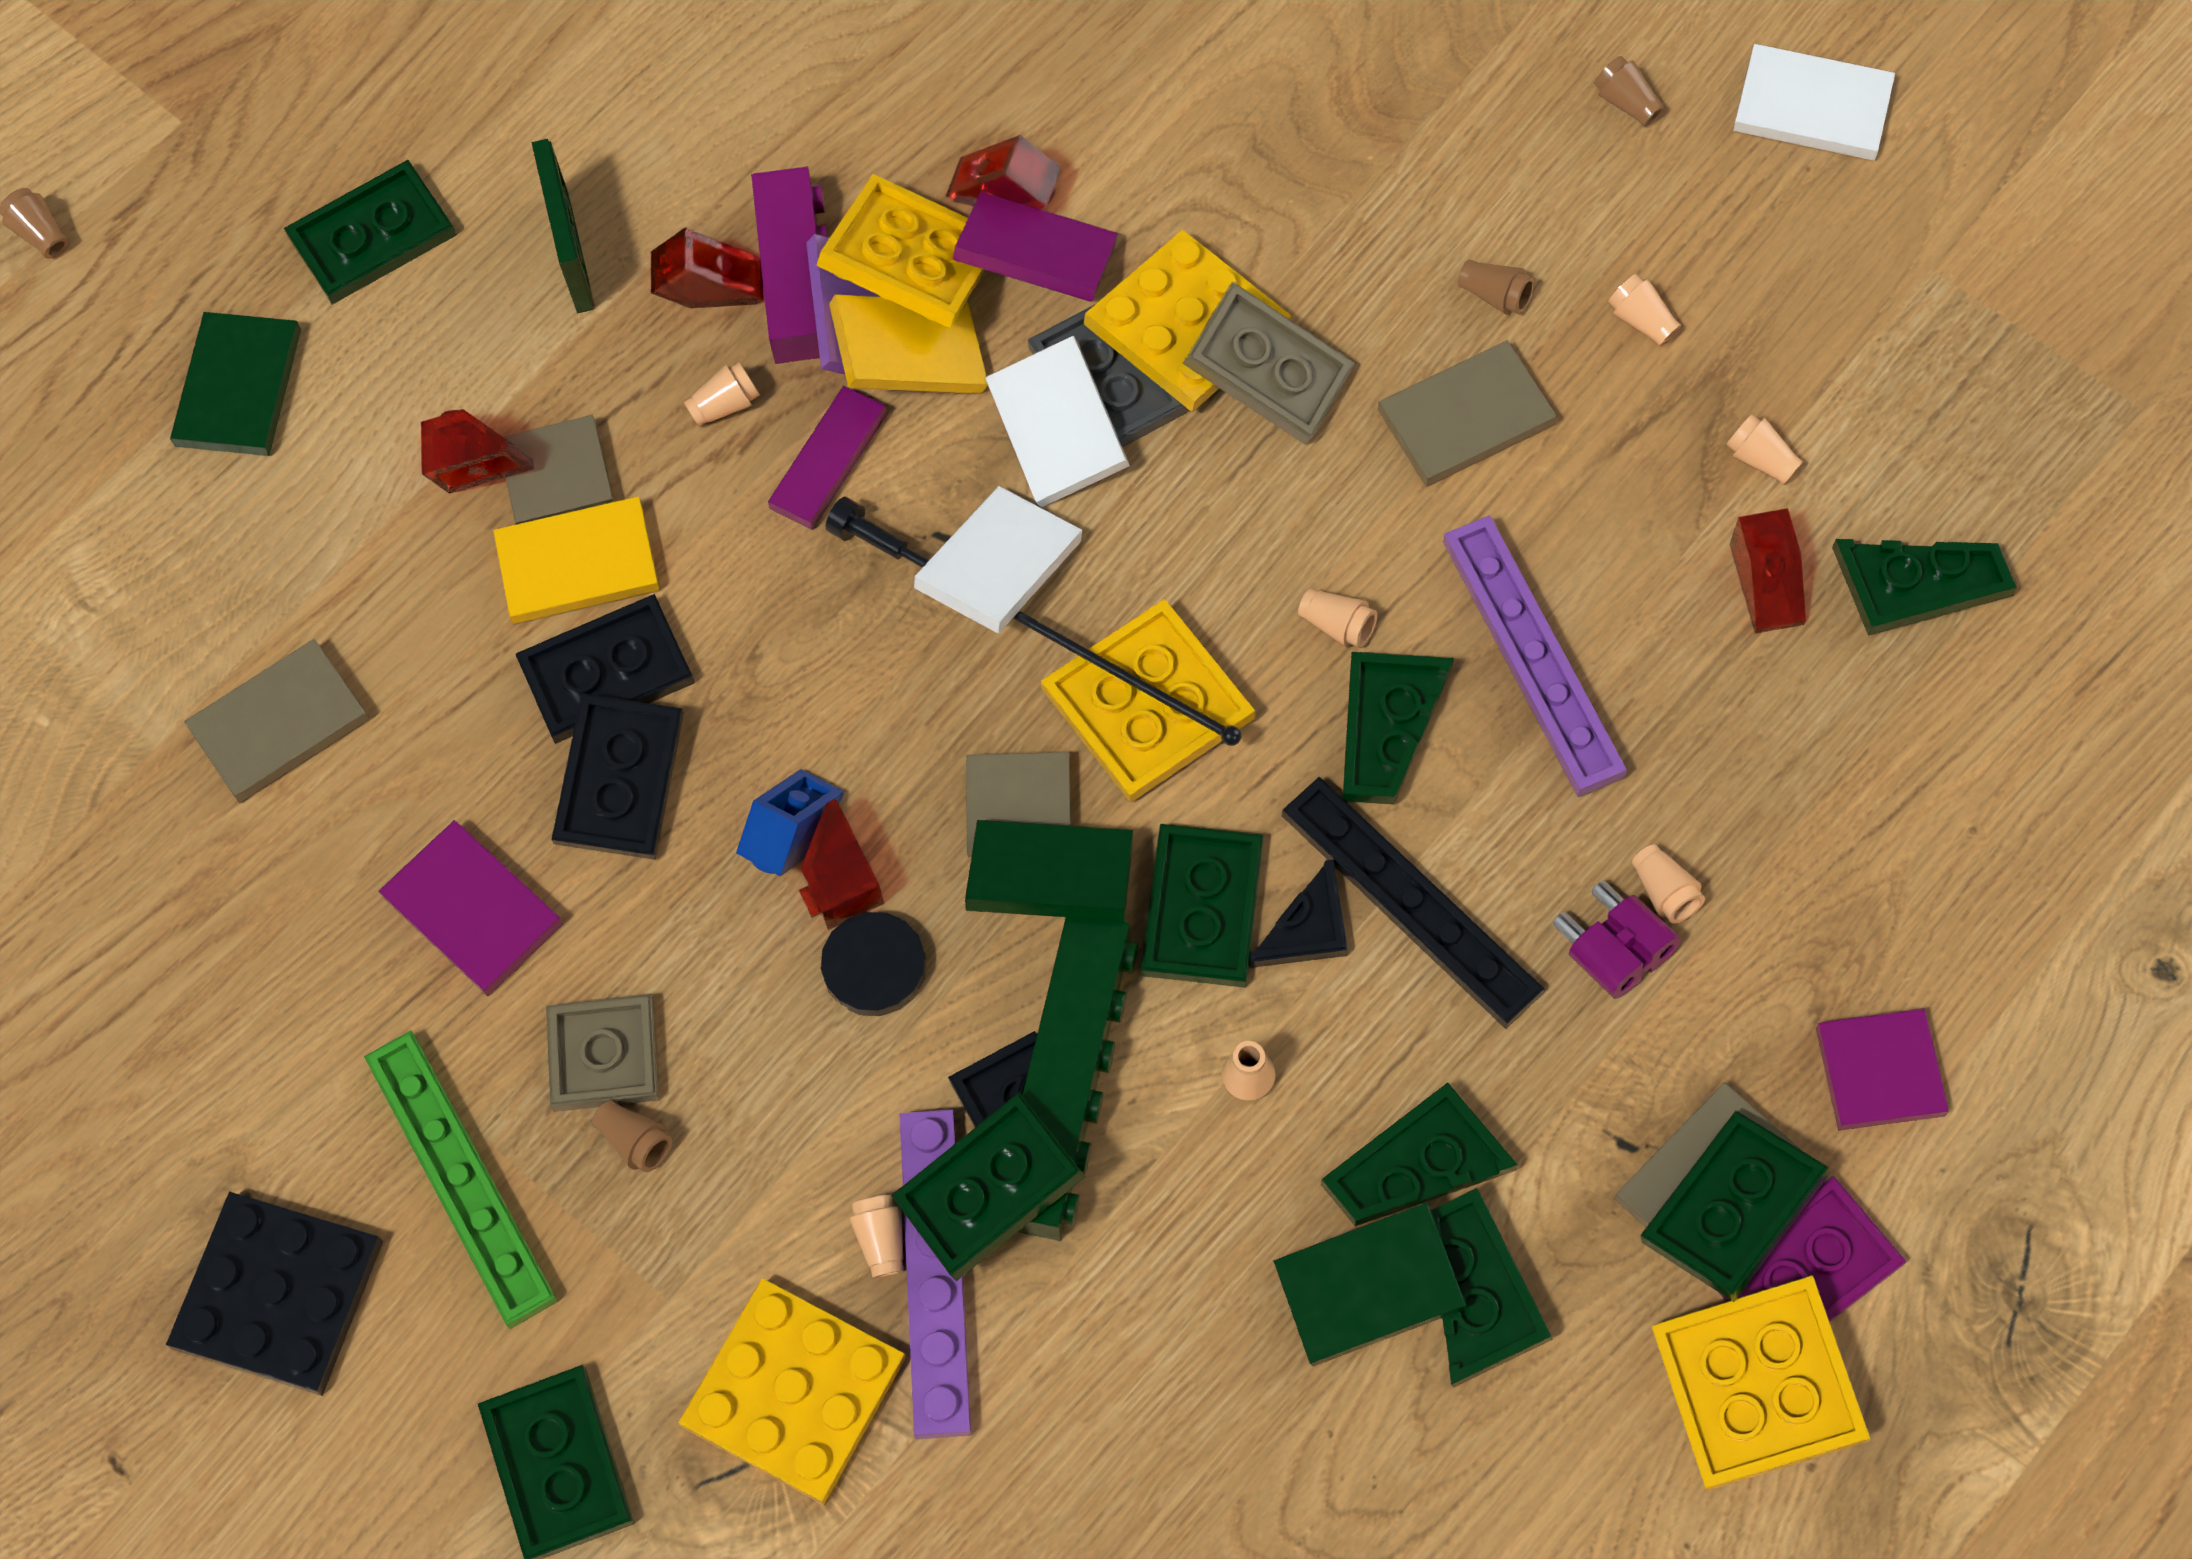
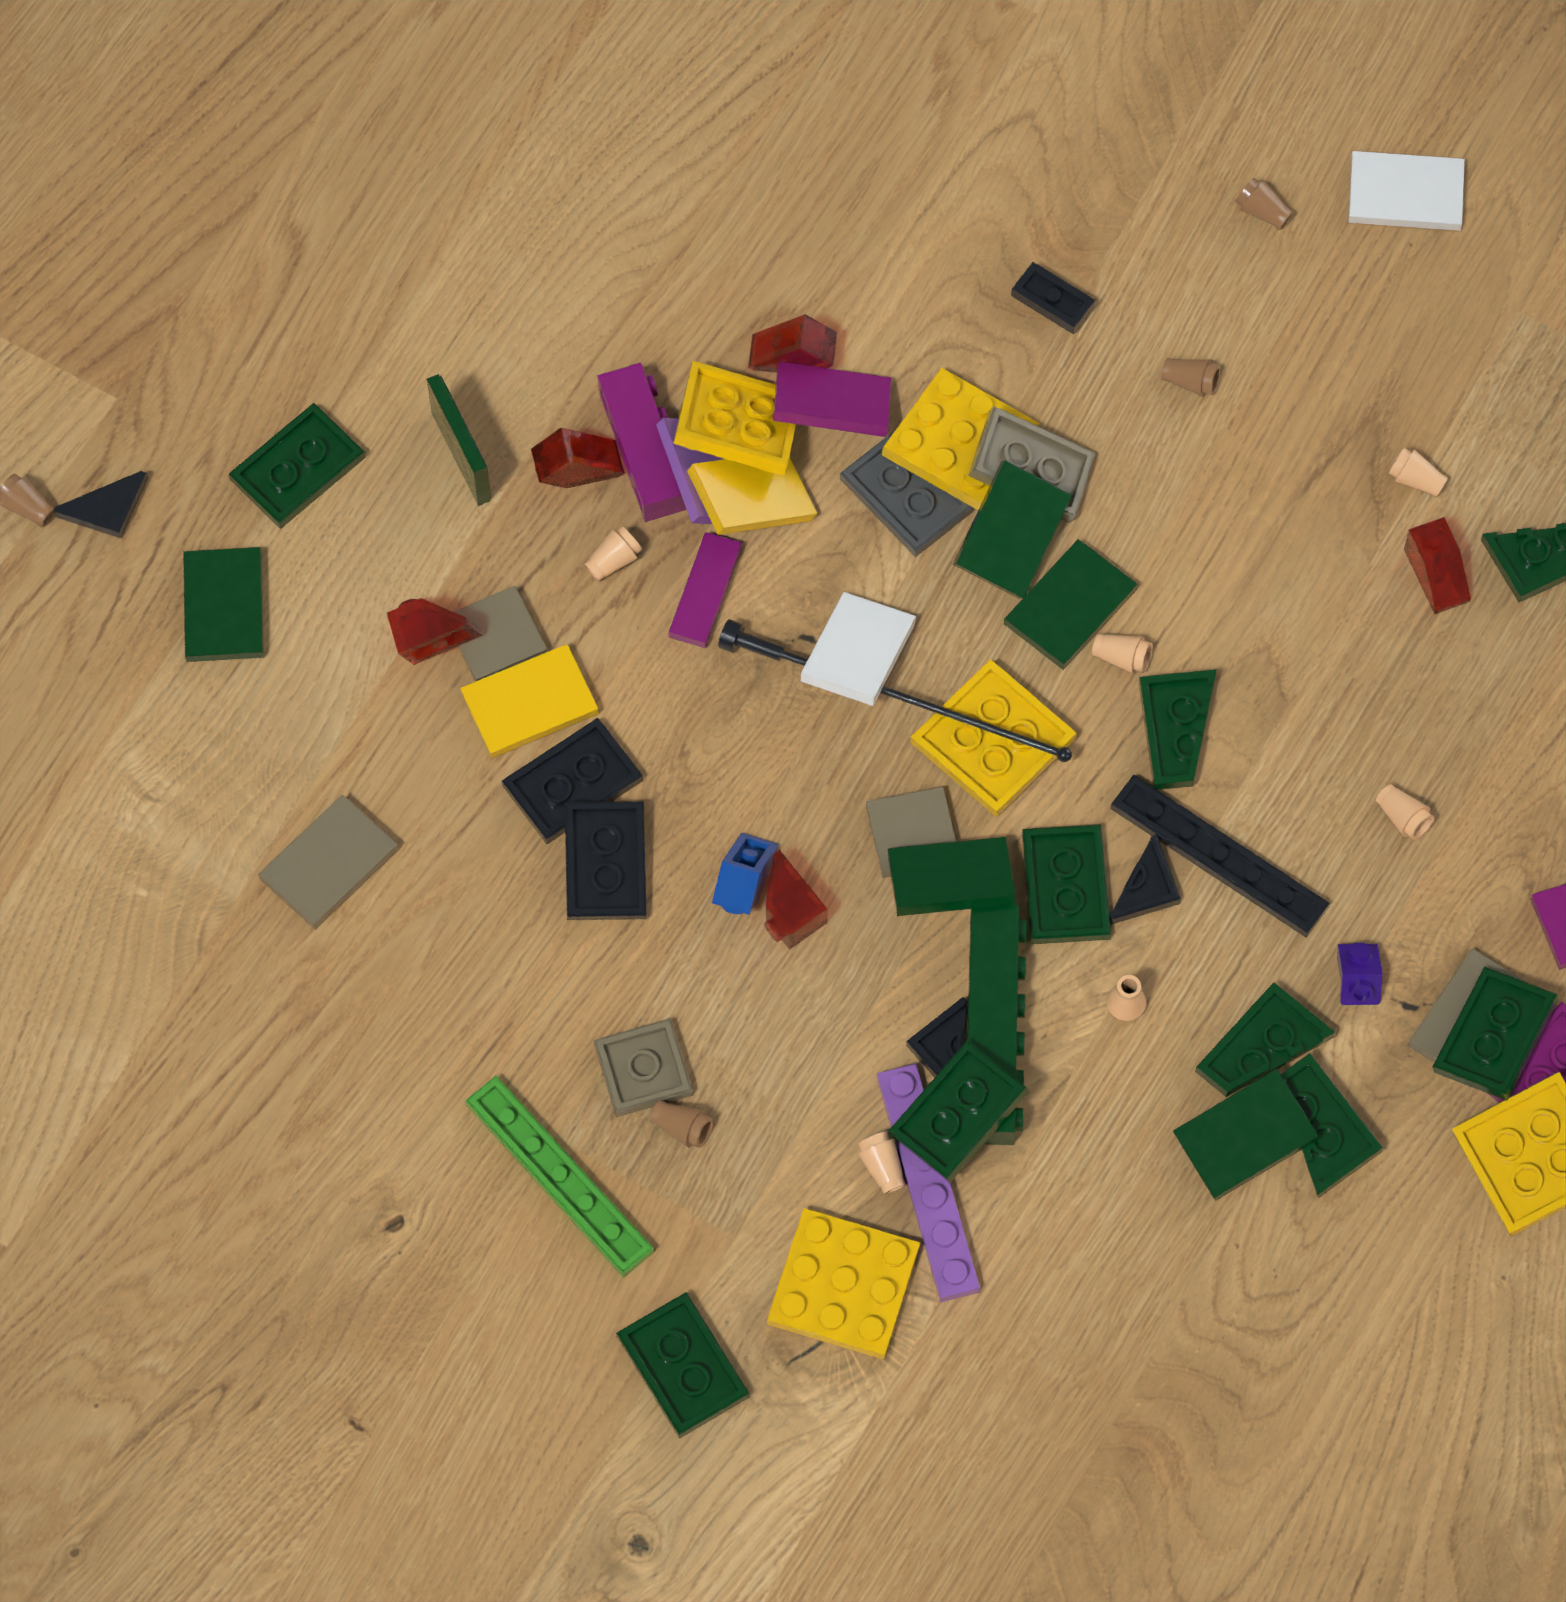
camera: 15 degrees left, 0 degrees up
black plate [166,1192,383,1396] -> none
magenta tile [378,820,563,997] -> none
black tile [820,912,926,1016] -> none
white tile [985,336,1130,508] -> none
dark tan tile [1378,340,1557,487] -> none
medium lavender plate [1443,515,1627,797] -> none
magenta piece [1553,881,1681,999] -> none
light nougat cone [1608,274,1681,346] -> none
none -> black tile [54,471,148,538]
none -> dark green tile [953,460,1072,599]
none -> dark green tile [1004,539,1138,670]
none -> black plate [1011,262,1095,334]
none -> dark purple bracket [1337,943,1383,1005]

